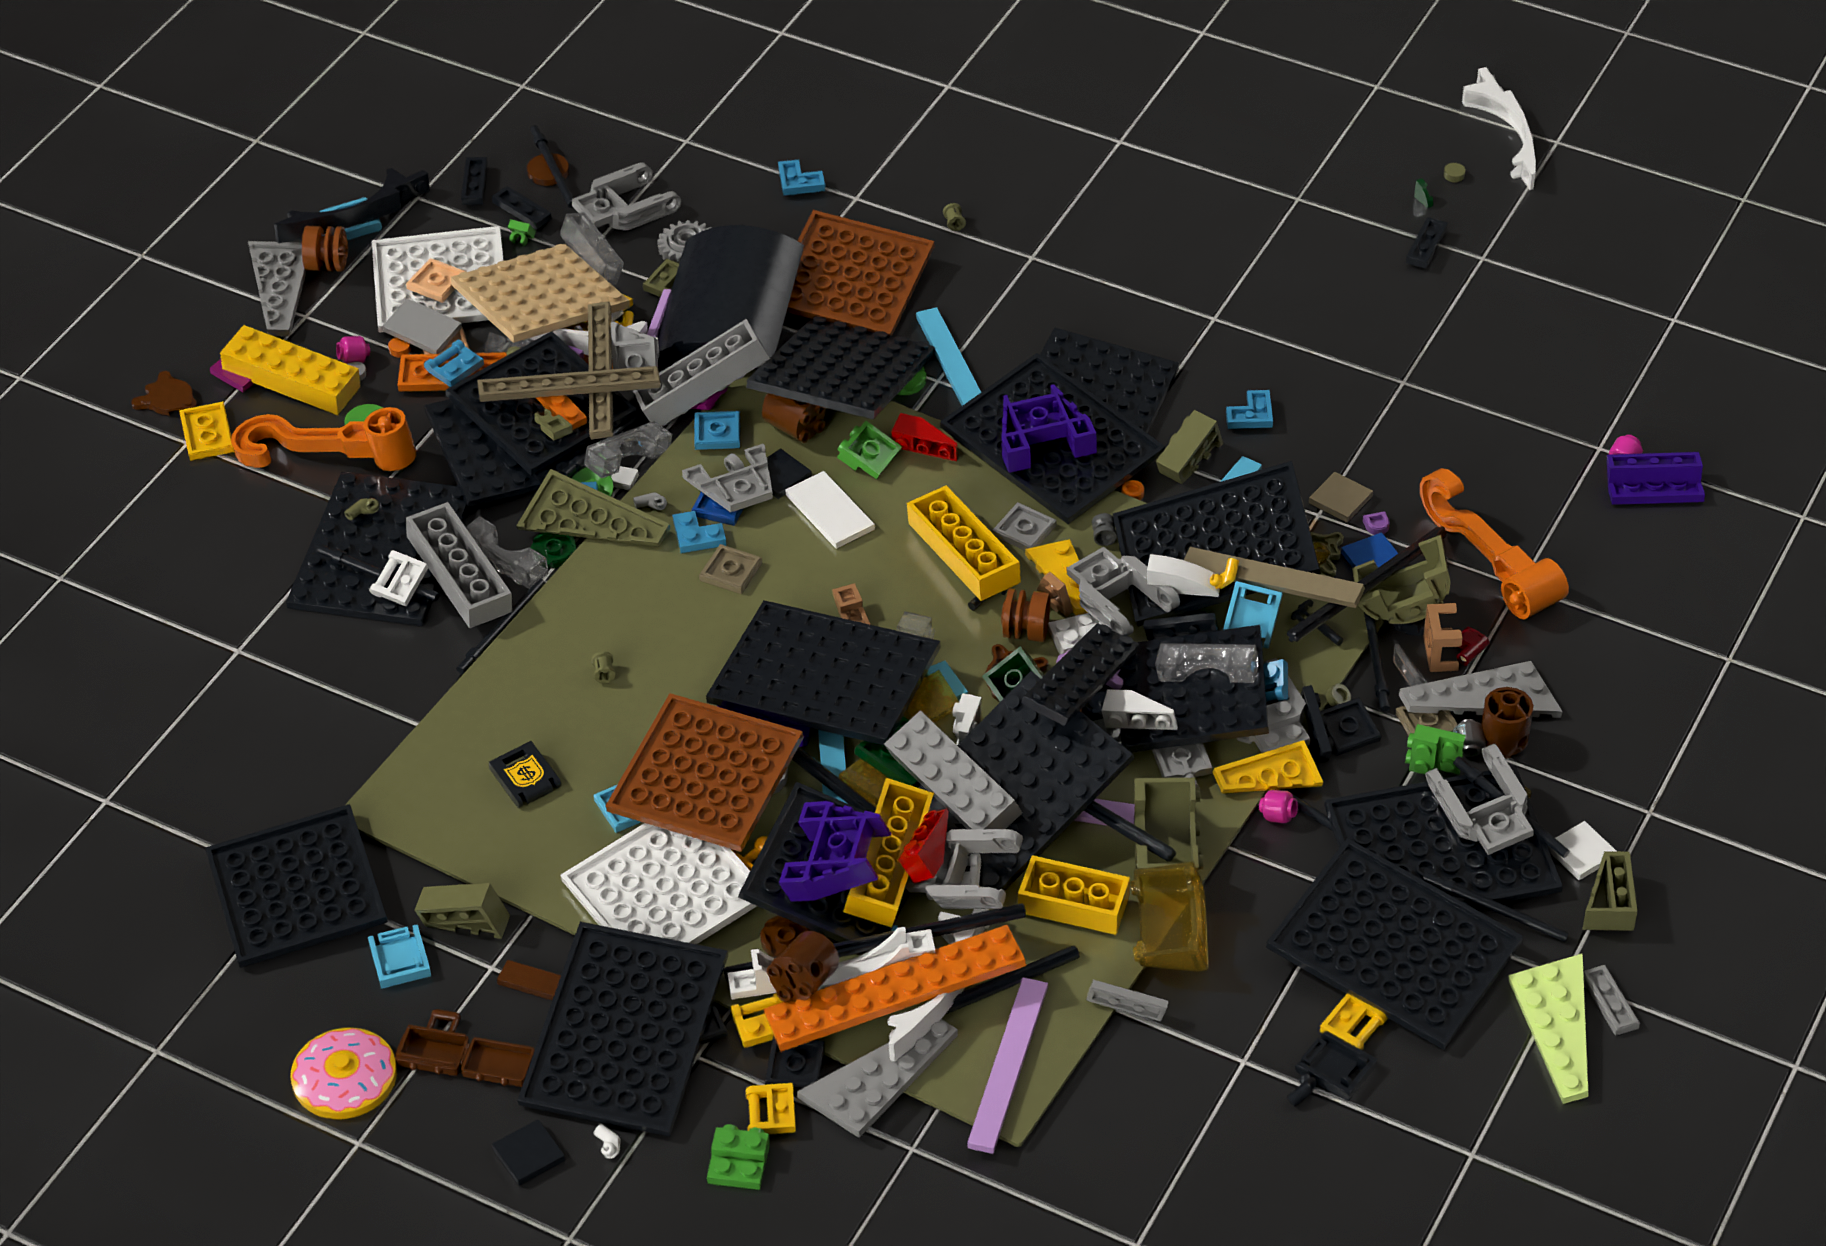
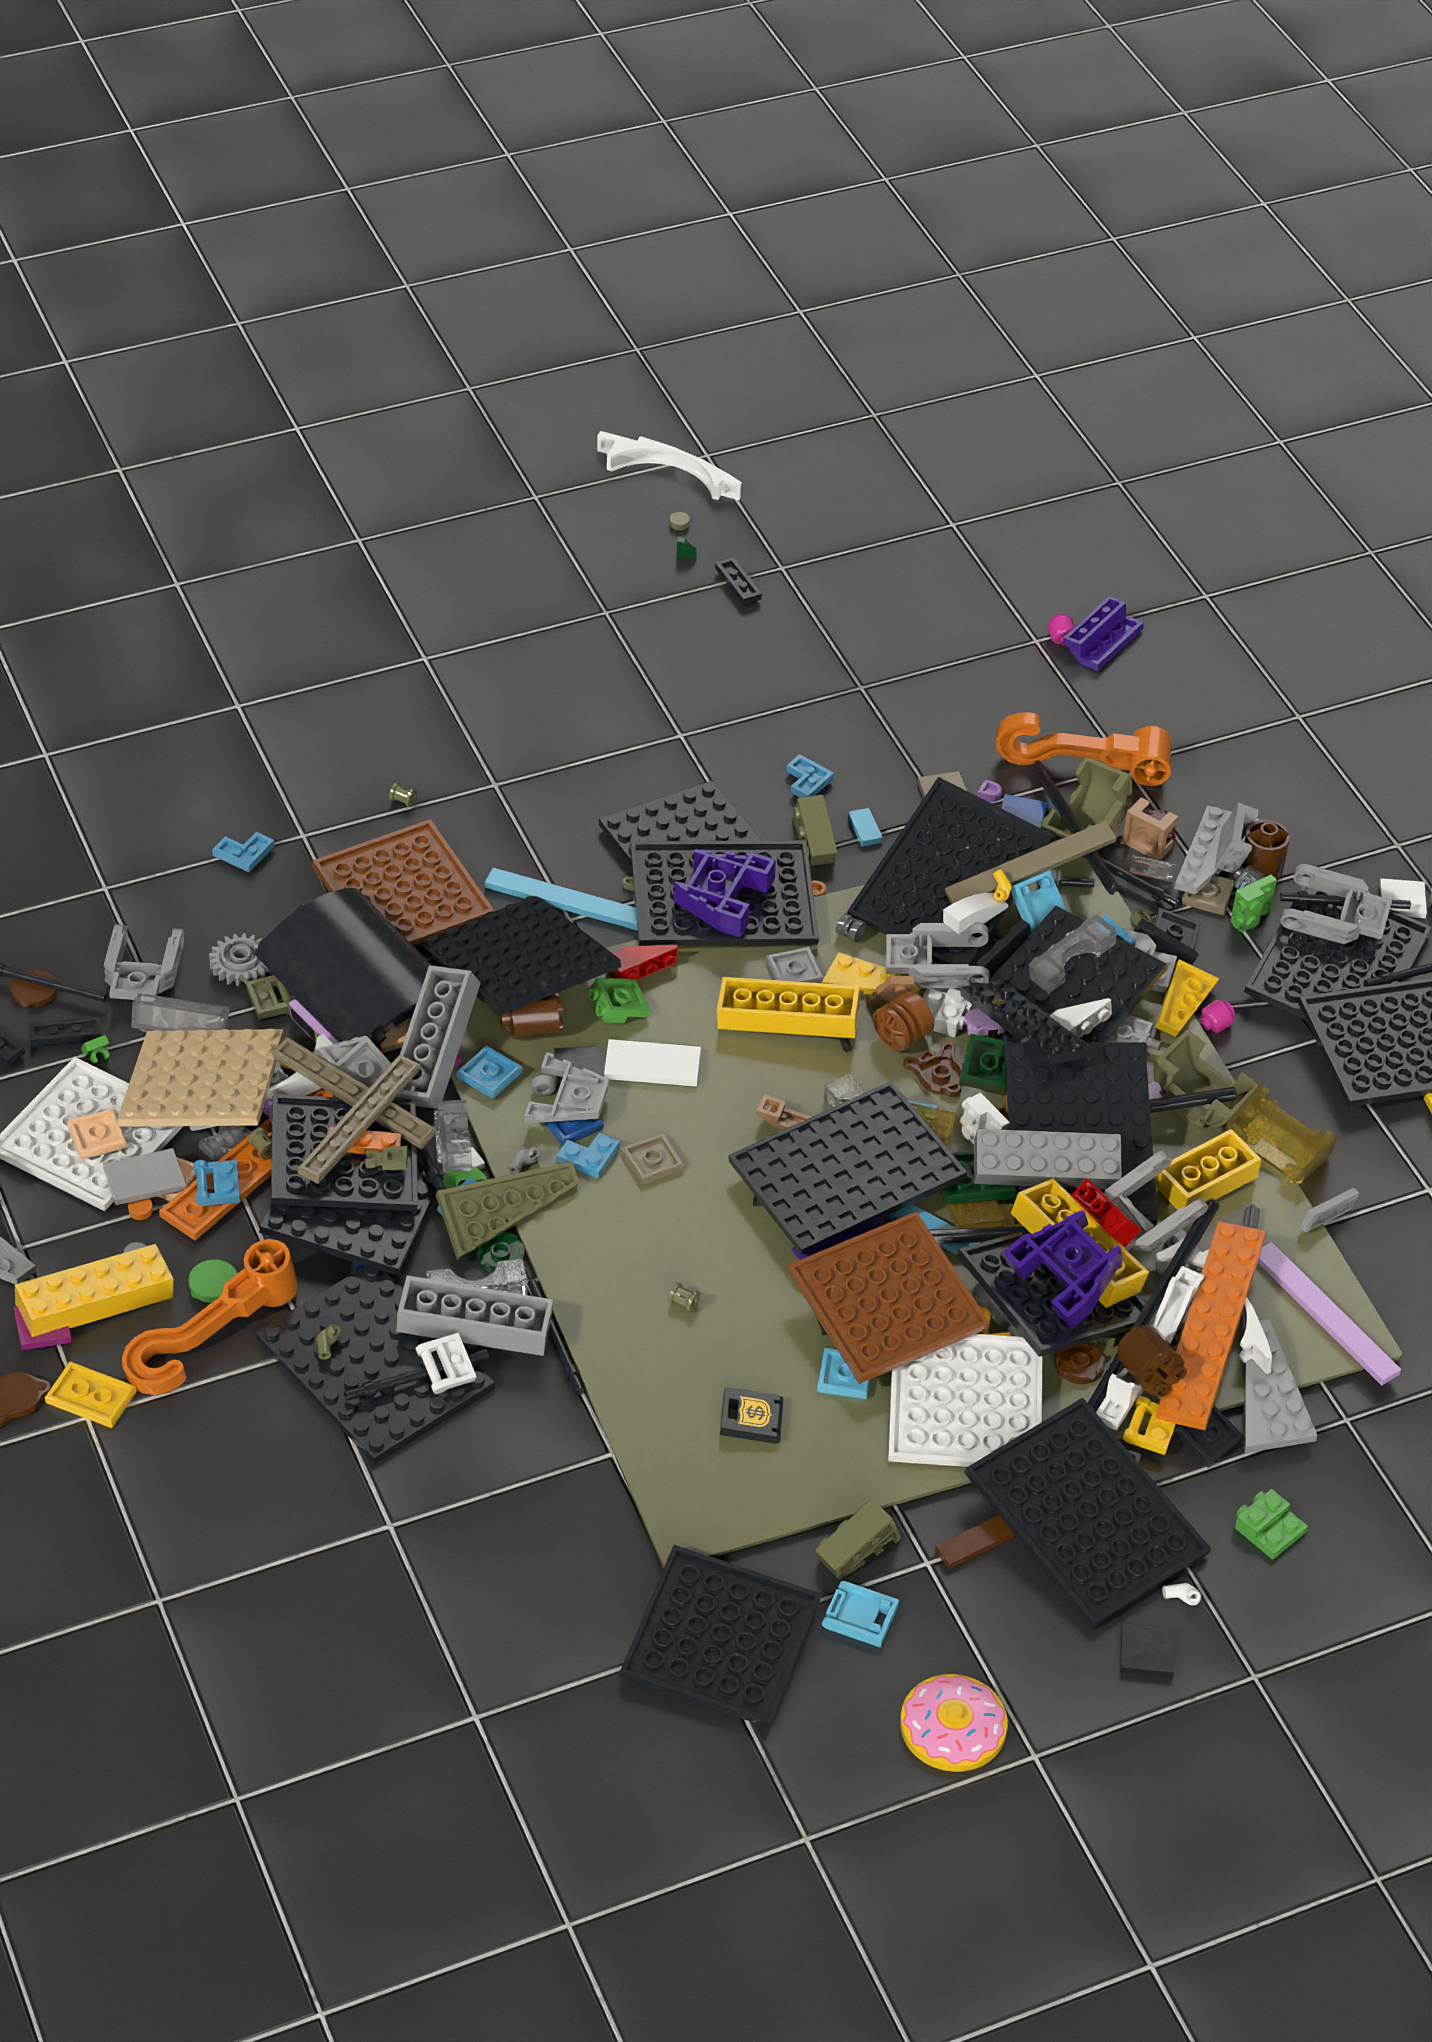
camera: 55 degrees left, 0 degrees up
dark pink head [336,336,370,364] -> none
reddish brown piece [395,1009,535,1087] -> none
yellow plate [746,1083,796,1134] -> none
none -> light grey panel [1215,802,1259,874]

